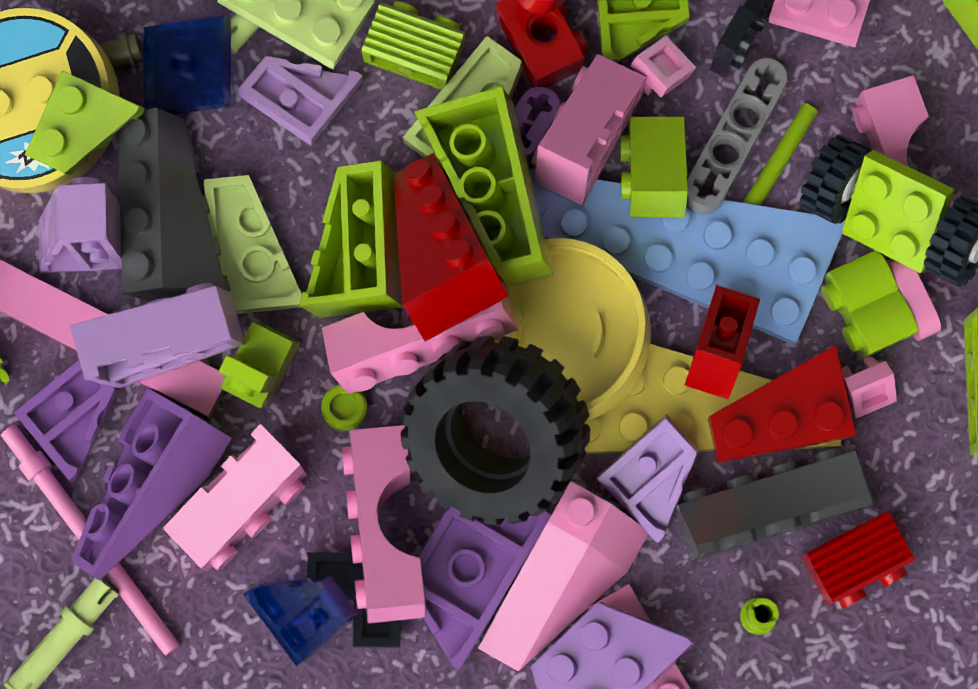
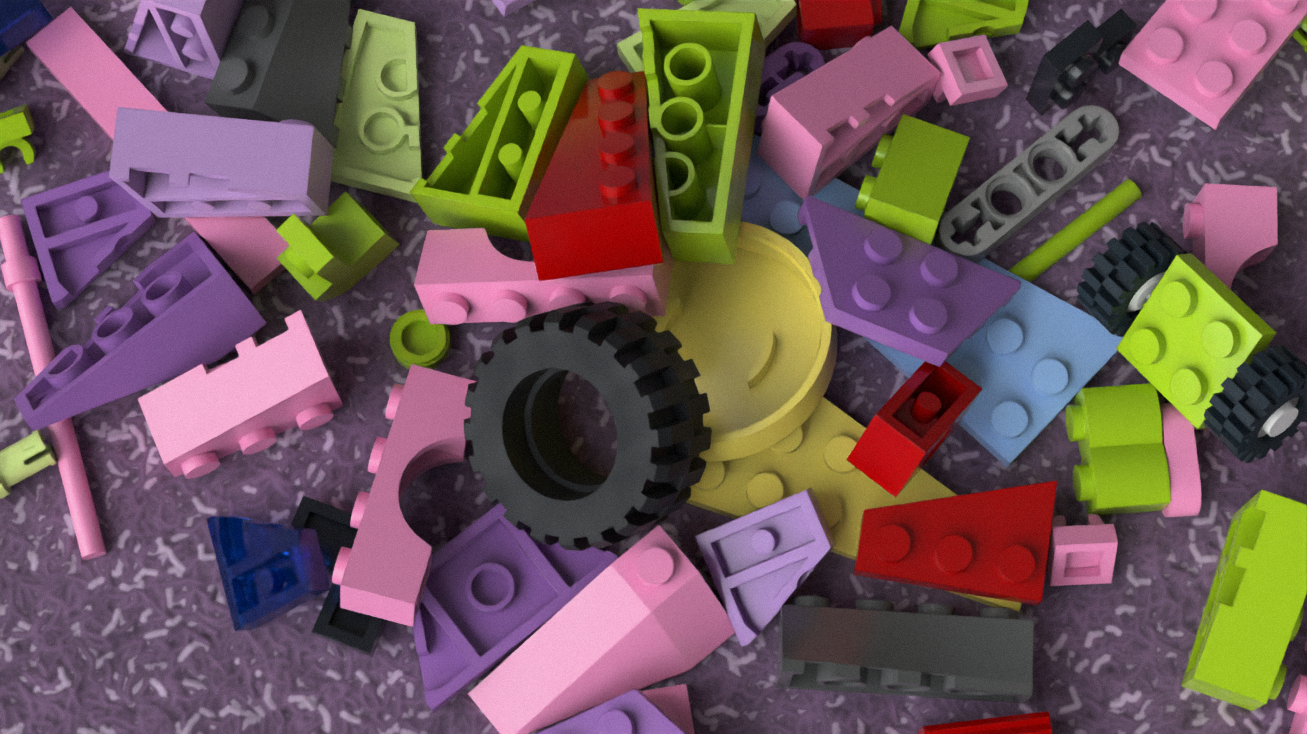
camera: 20 degrees right, 5 degrees down
none -> medium lavender wing [797,195,1021,367]

